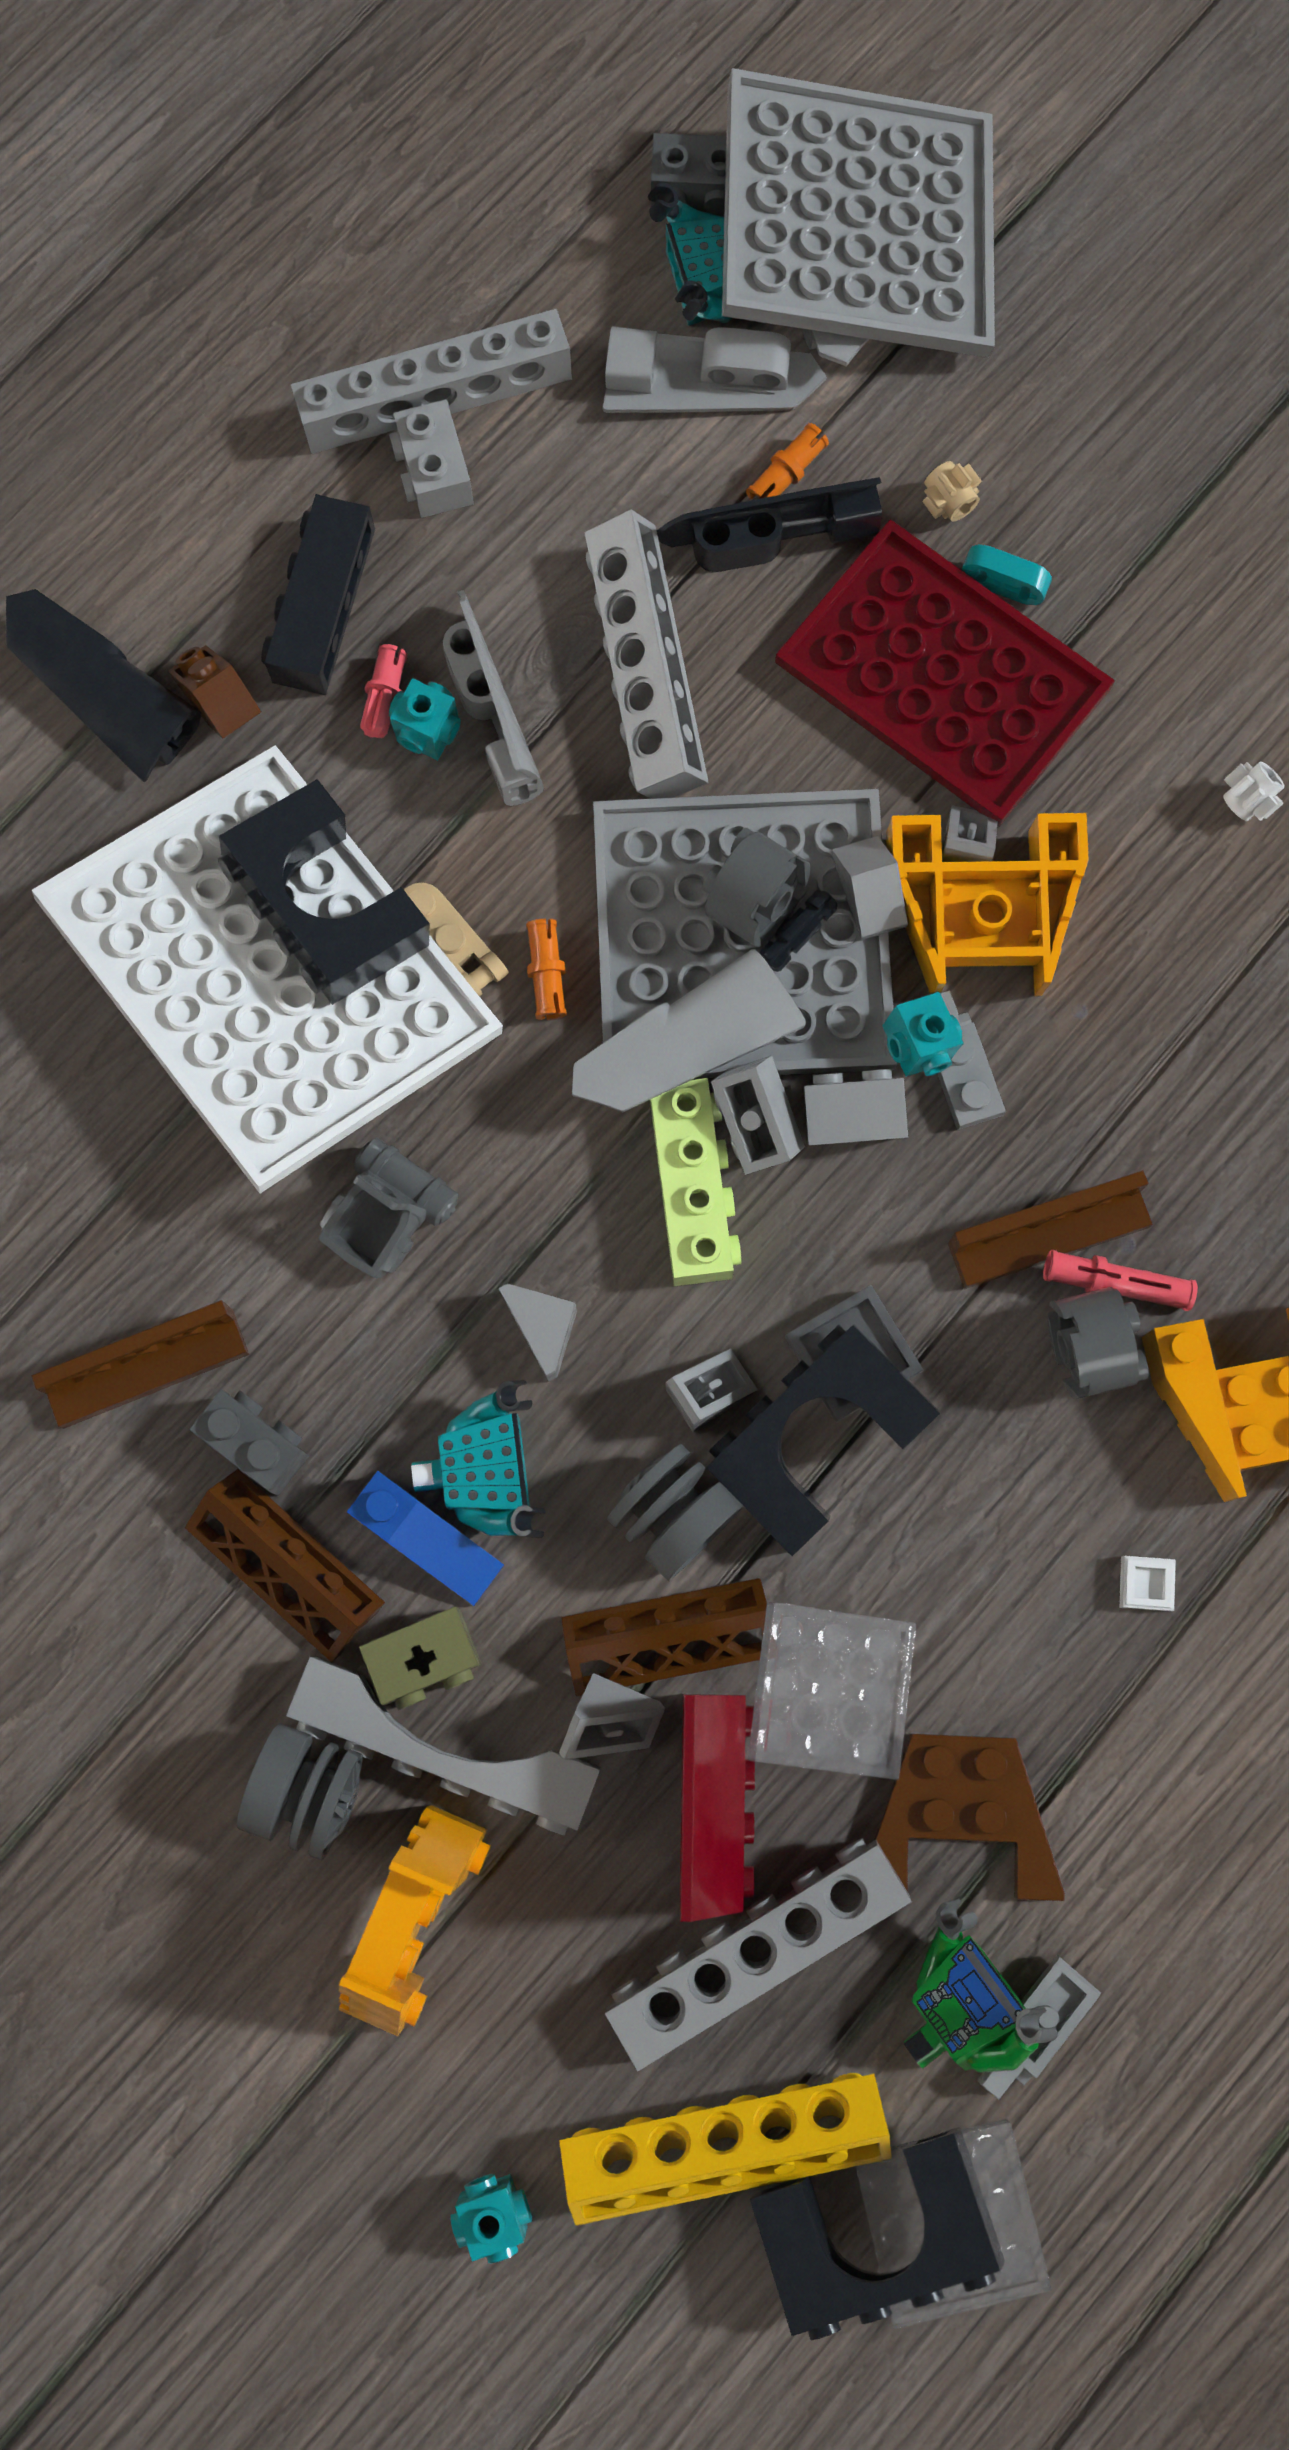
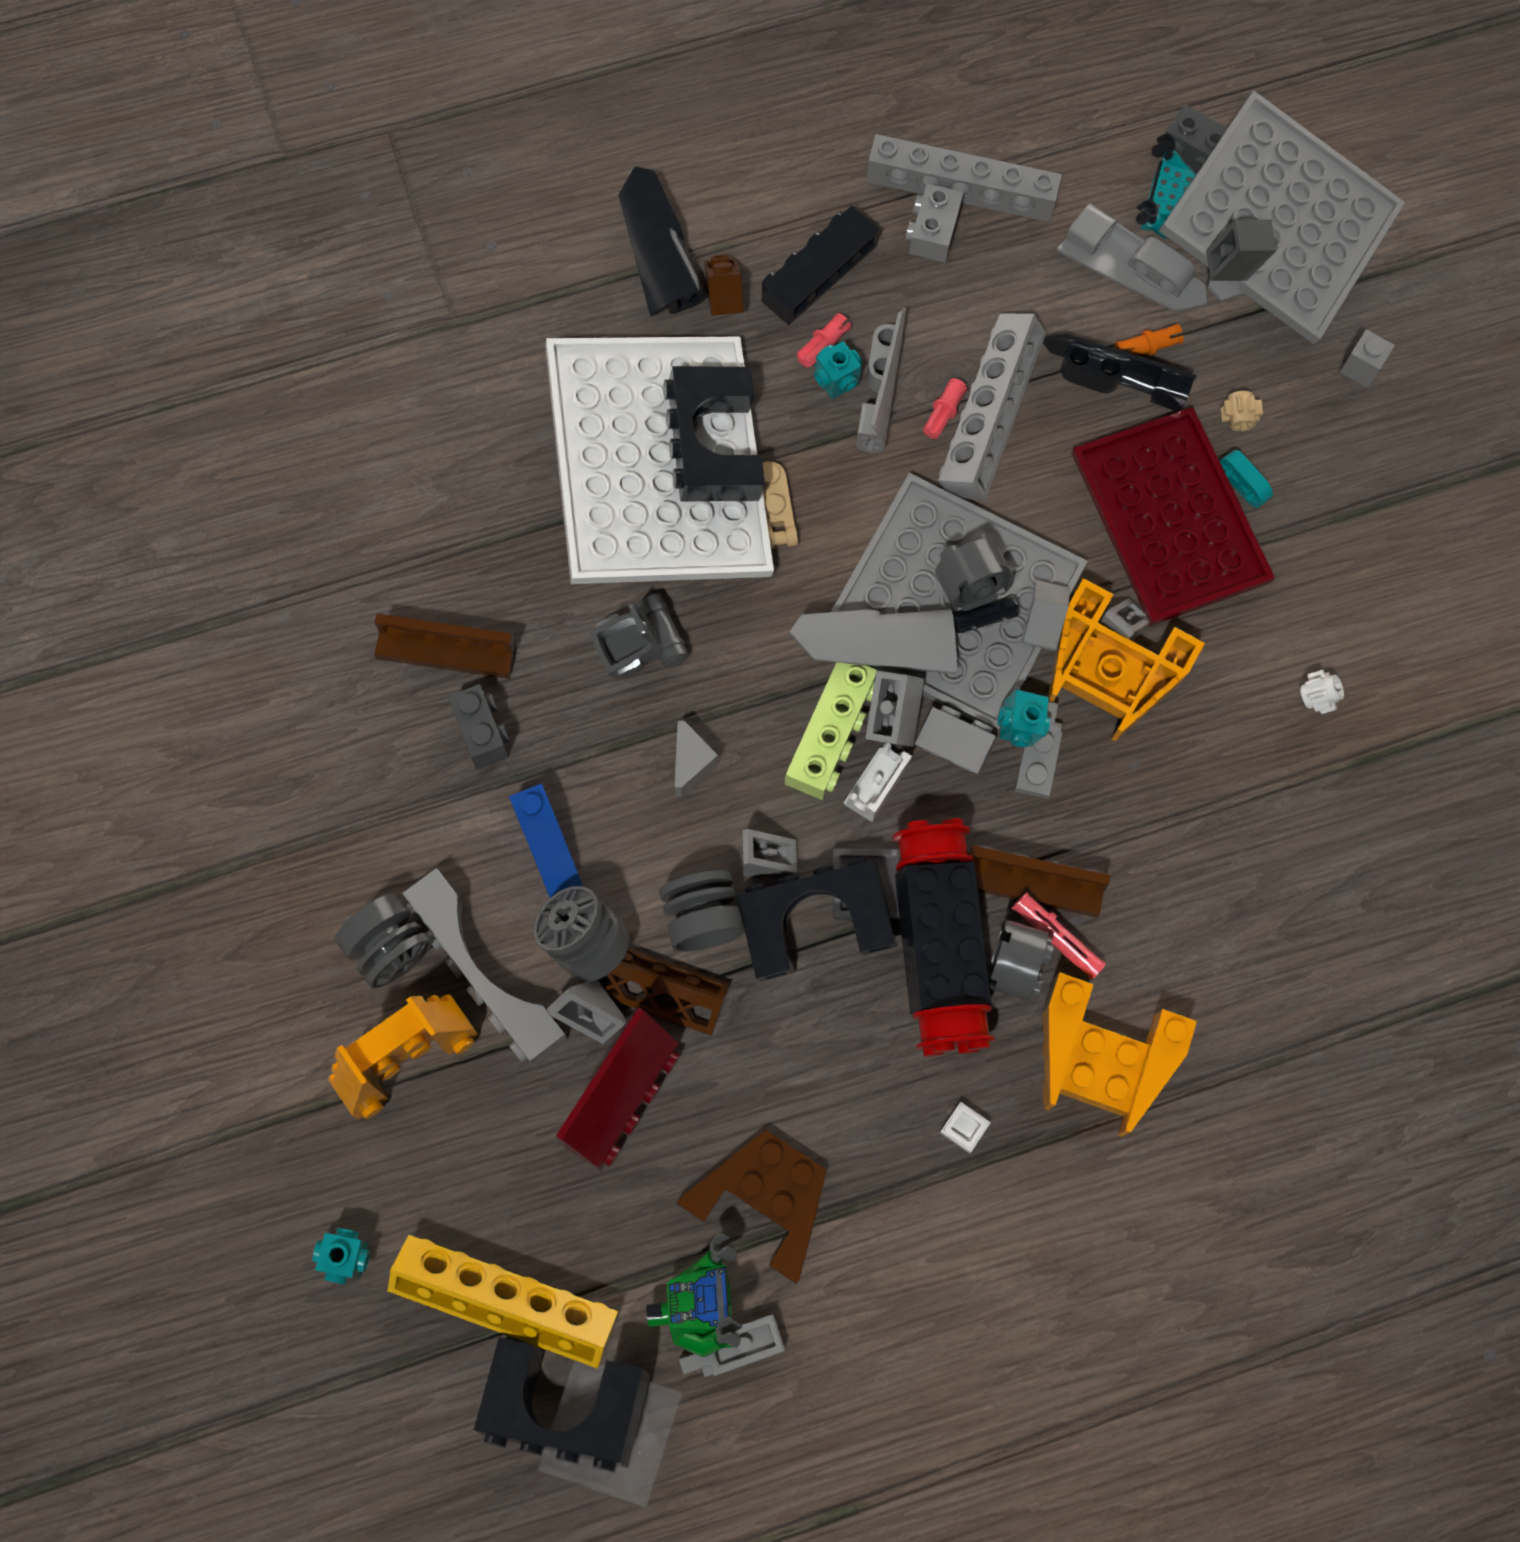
camera: 25 degrees right, 5 degrees down
reddish brown fence [185,1469,385,1663] -> none
olive brick [359,1607,482,1710] -> none
teal torso [411,1380,545,1539] -> none
orange pin [526,919,567,1020] -> none
light grey brick [605,1838,912,2072] -> none
clear plate [748,1602,916,1780] -> none
none -> dark grey wheel [534,886,630,982]
none -> white hinge [843,743,912,822]
none -> black brick [892,818,996,1057]
none -> coral axle [923,378,968,439]
none -> dark grey brick [1206,217,1277,281]
none -> light grey brick [1340,329,1395,388]

